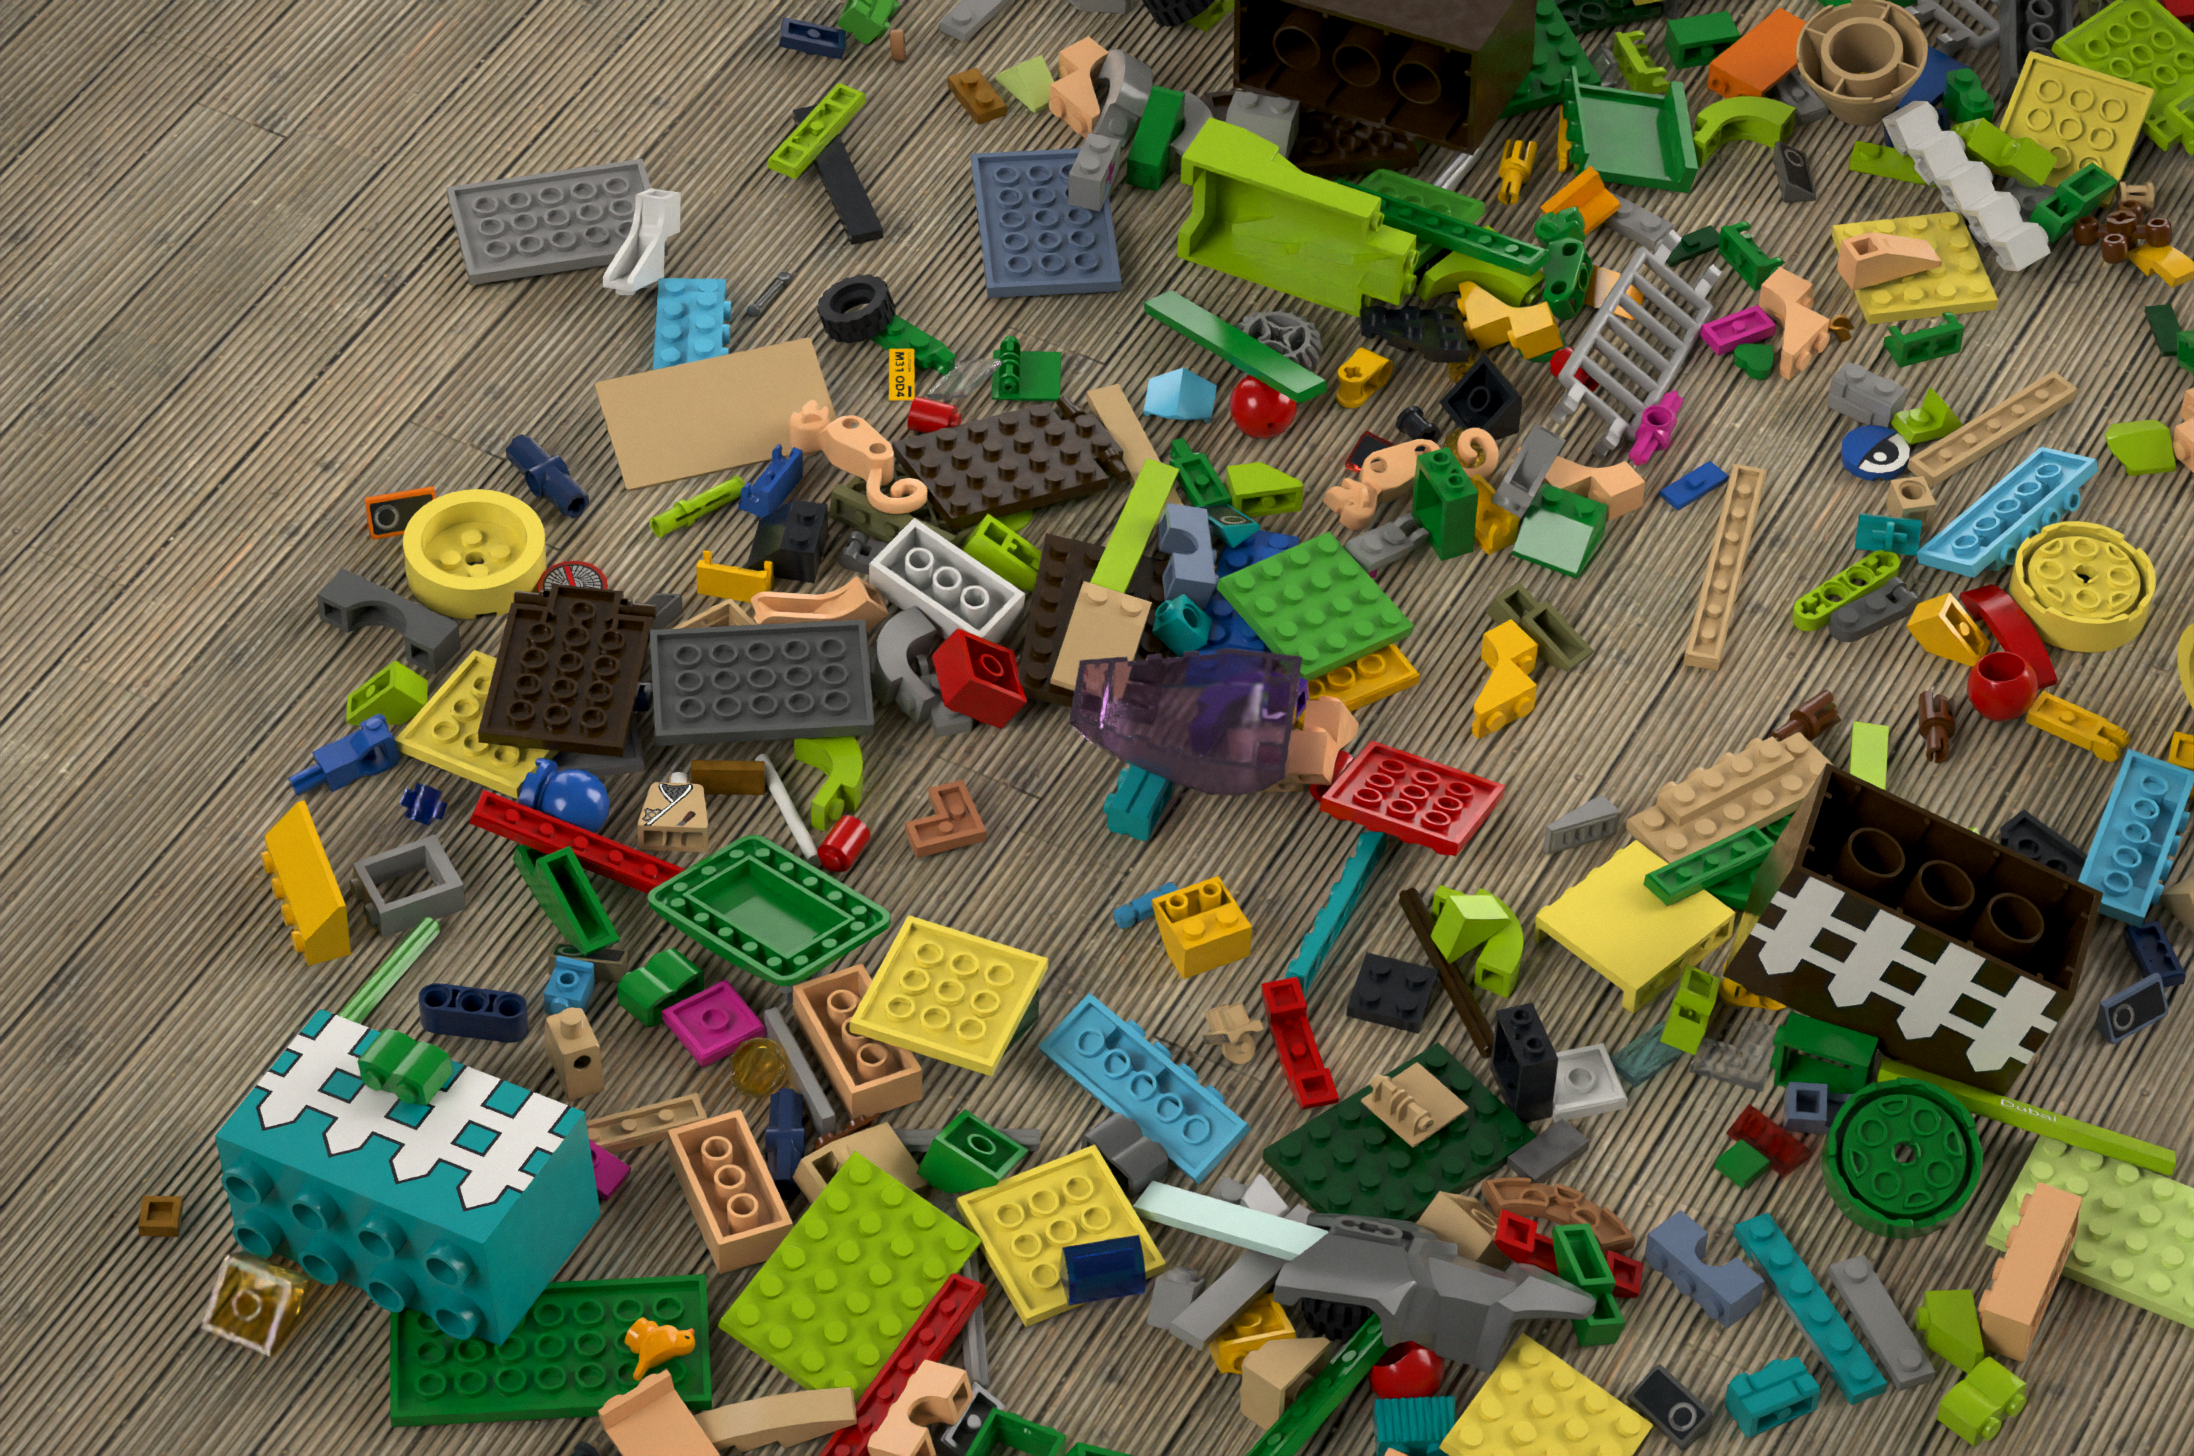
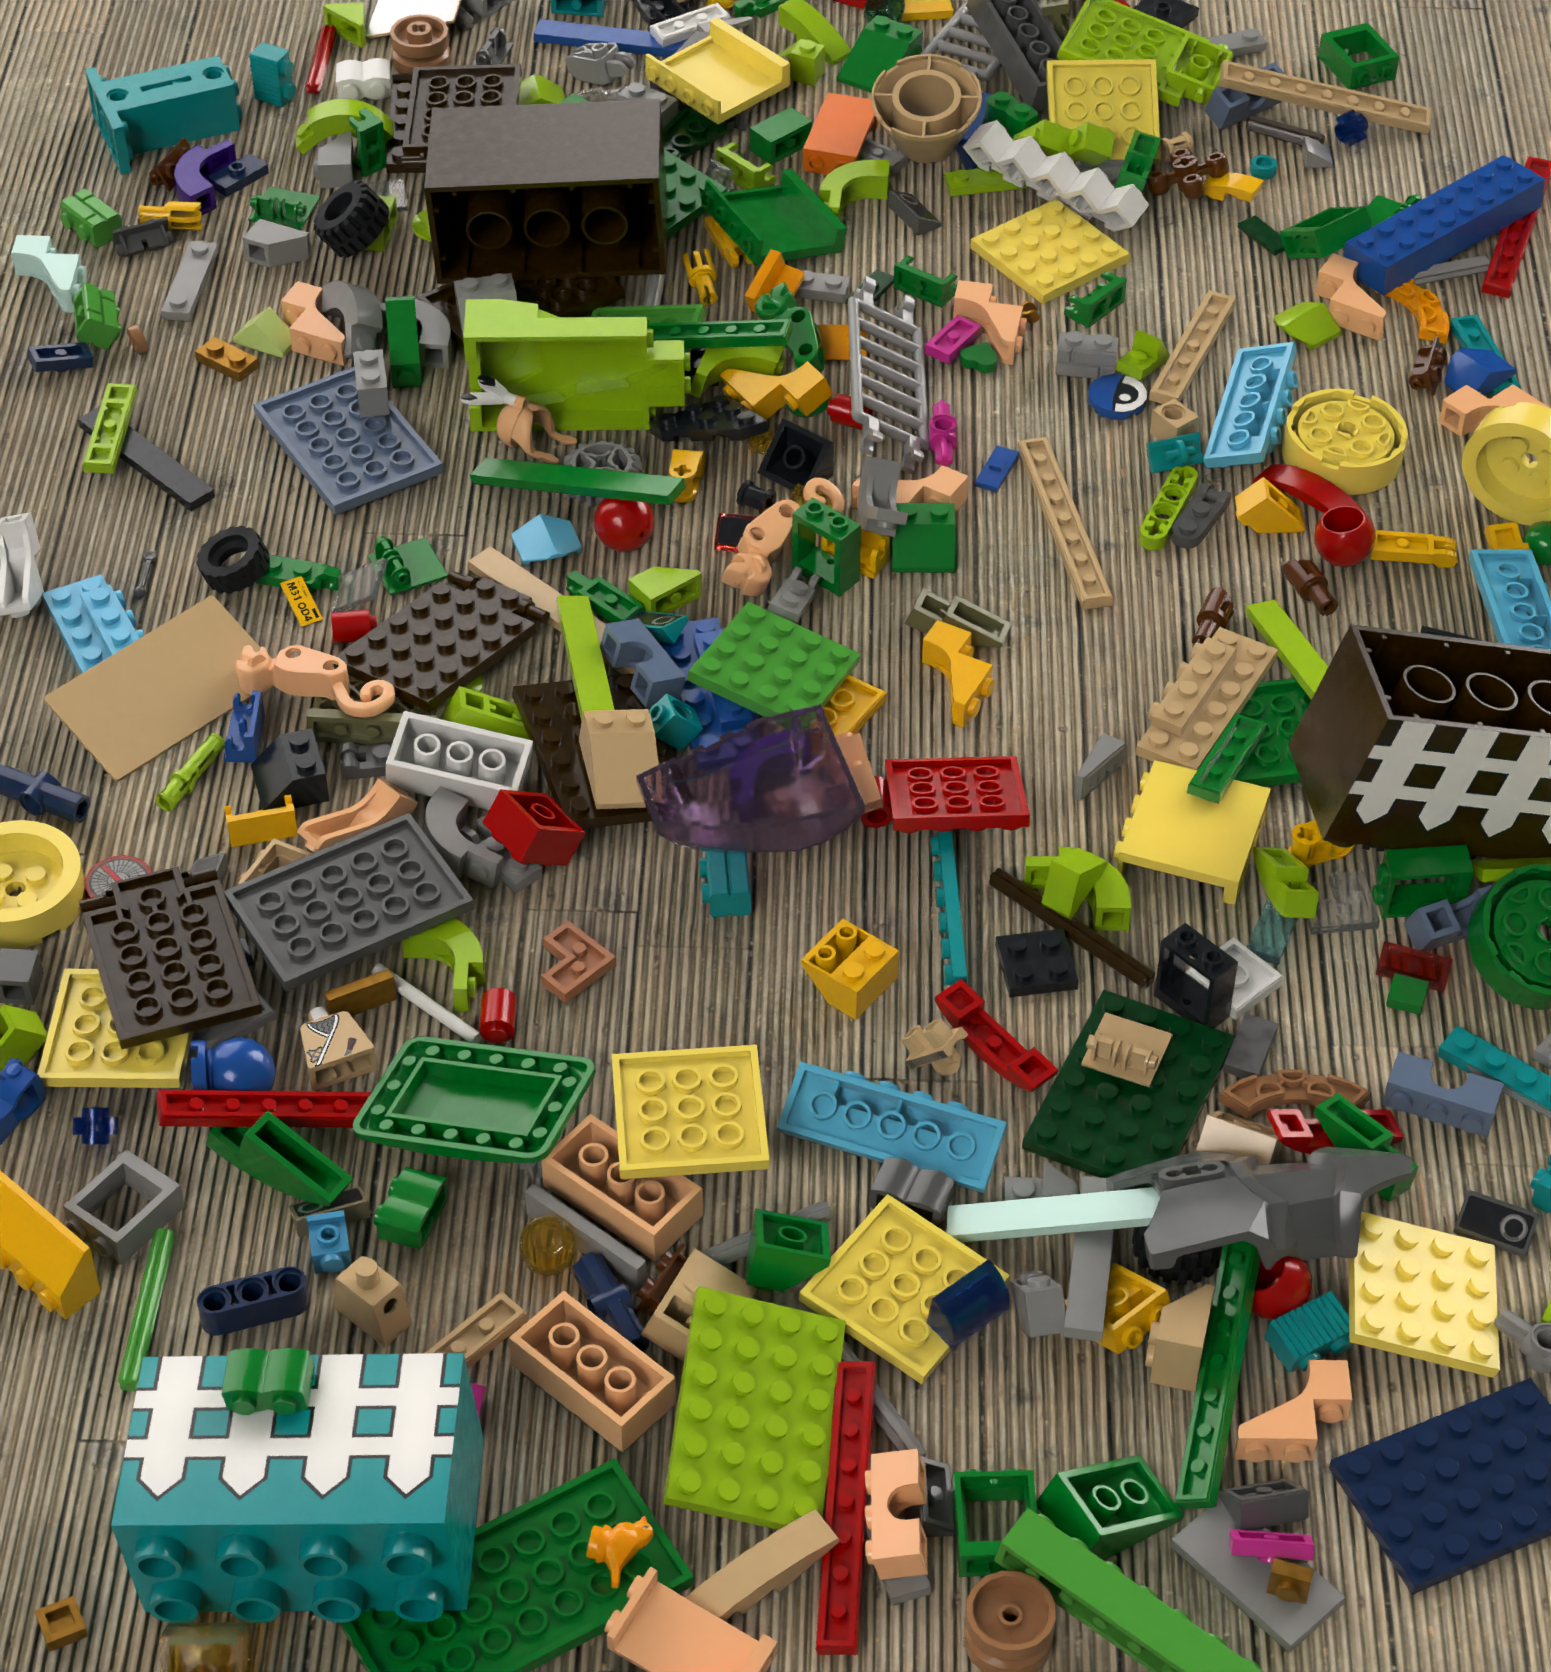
camera: 25 degrees left, 0 degrees up
dark pink plate [662,979,766,1068] -> none
dark azure axle [1113,882,1179,929] -> none
light nougat slope [1837,232,1942,291] -> none
none -> light nougat hair [460,375,577,464]

